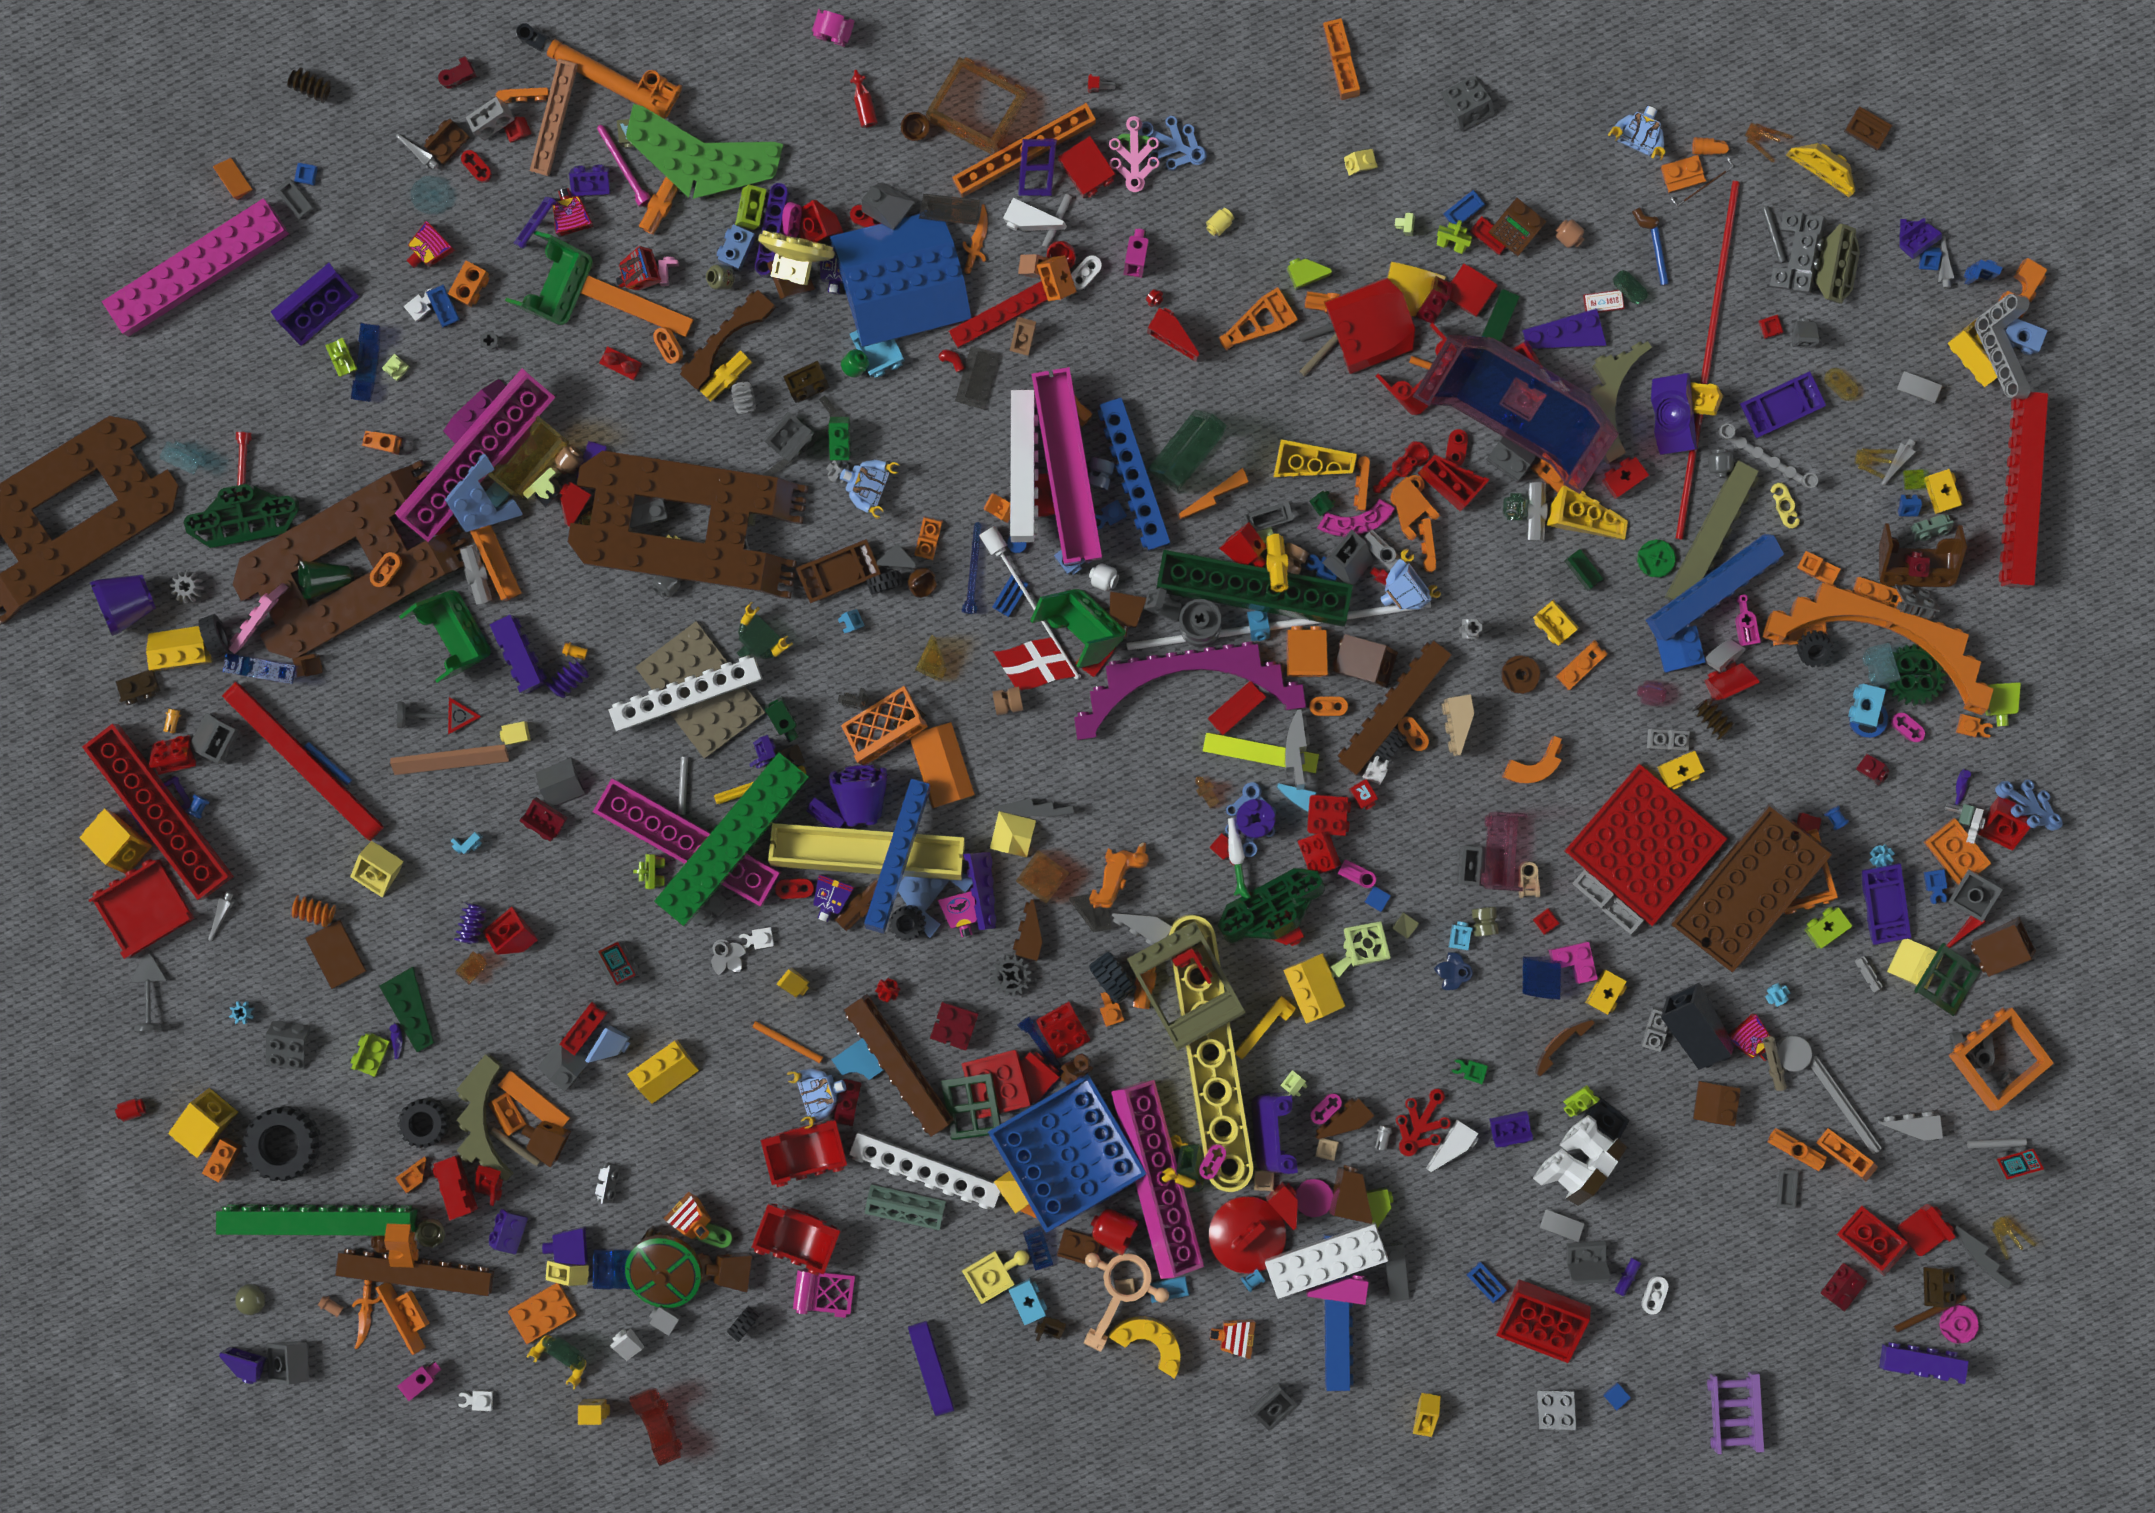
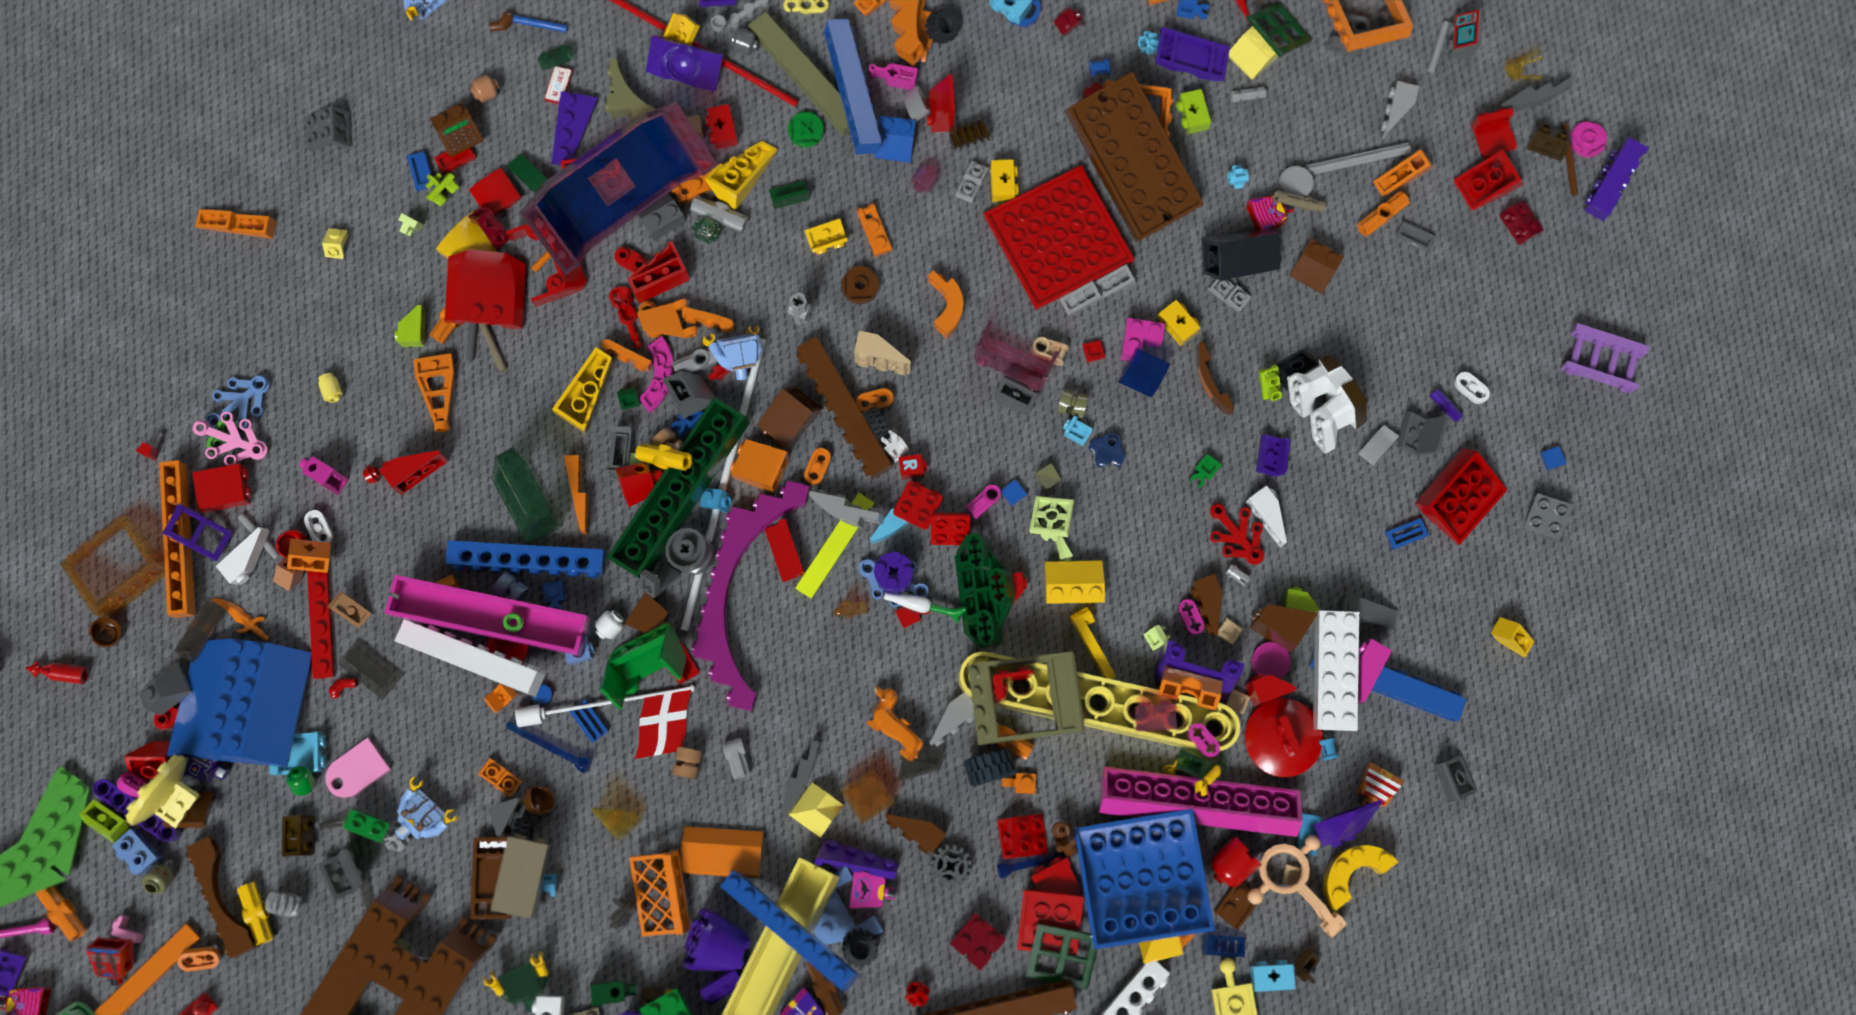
camera: 80 degrees left, 10 degrees down
none -> bright pink tile [326,738,391,798]
none -> dark tan slope [491,833,551,918]
none -> bright green plate [503,612,524,632]
none -> light grey piece [722,738,750,780]
none -> clear pink bracket [1134,701,1177,732]
none -> orange arch [1158,666,1223,710]
none -> dark purple slope [1314,800,1382,848]

